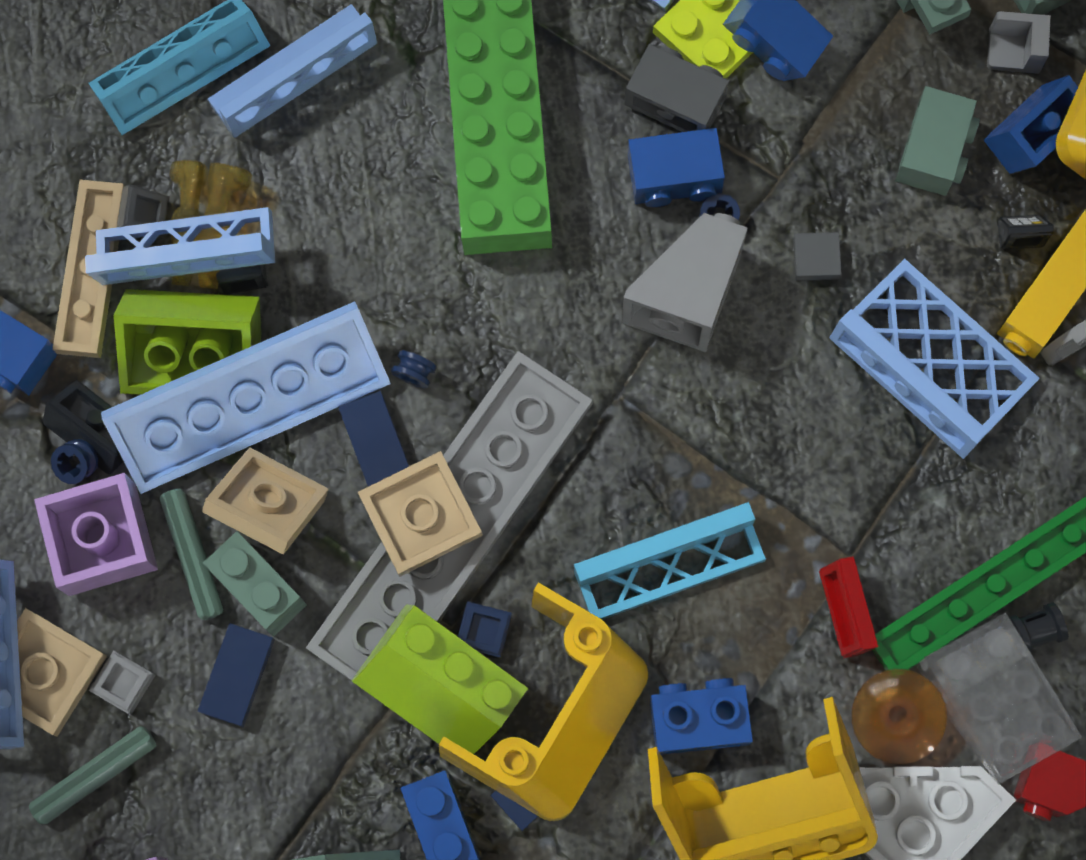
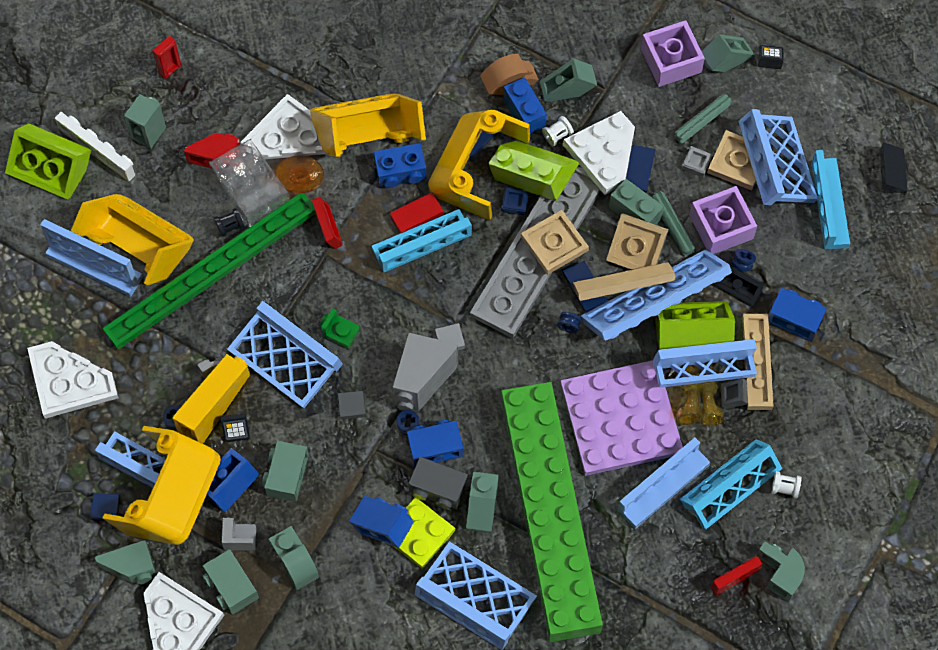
camera: 170 degrees right, 10 degrees down
none -> green bracket [320,308,360,350]
none -> red tile [390,192,444,234]
none -> light grey tile [435,323,465,350]
none -> sand green slope [466,472,499,533]
none -> white bush [542,116,574,146]
none -> lavender plate [560,360,683,476]
none -> white plate [563,111,635,195]
none -> tan tile [573,262,675,301]
none -> white bush [771,471,802,499]

